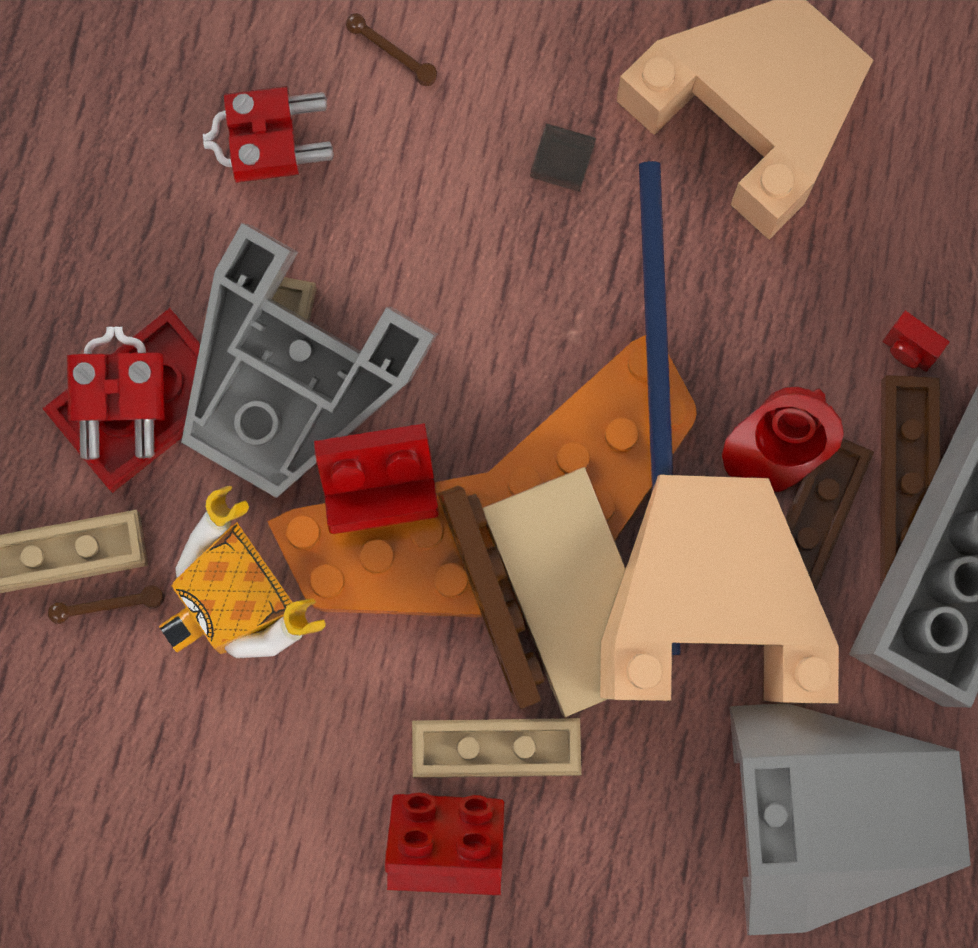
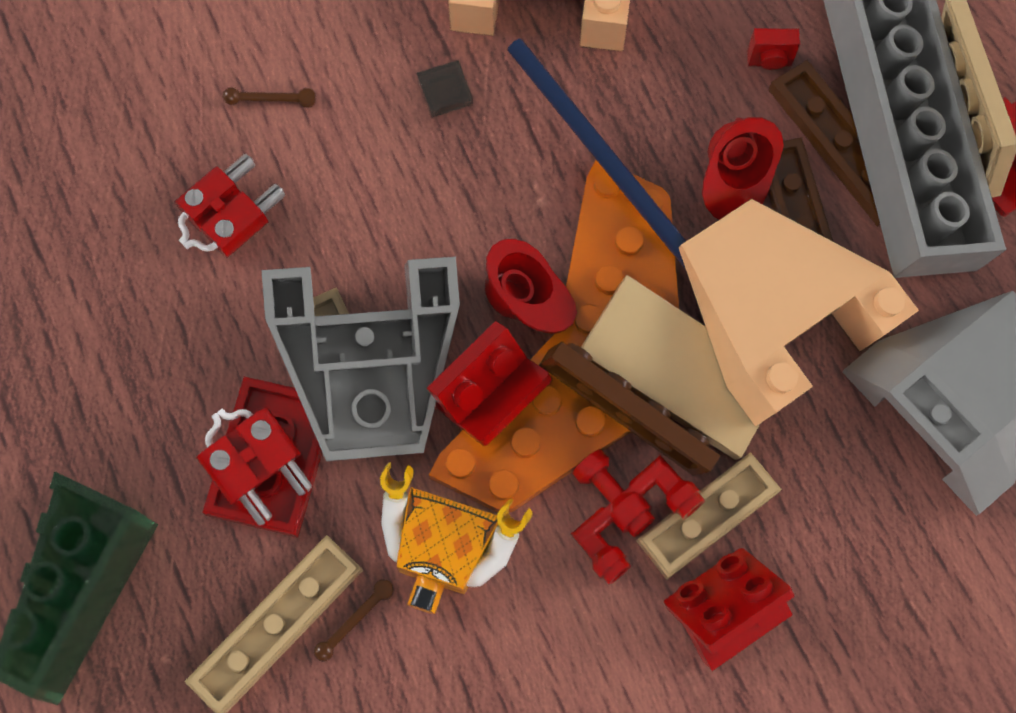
camera: 35 degrees left, 5 degrees down
none -> red piece [485,238,577,334]
none -> red piece [570,449,705,585]

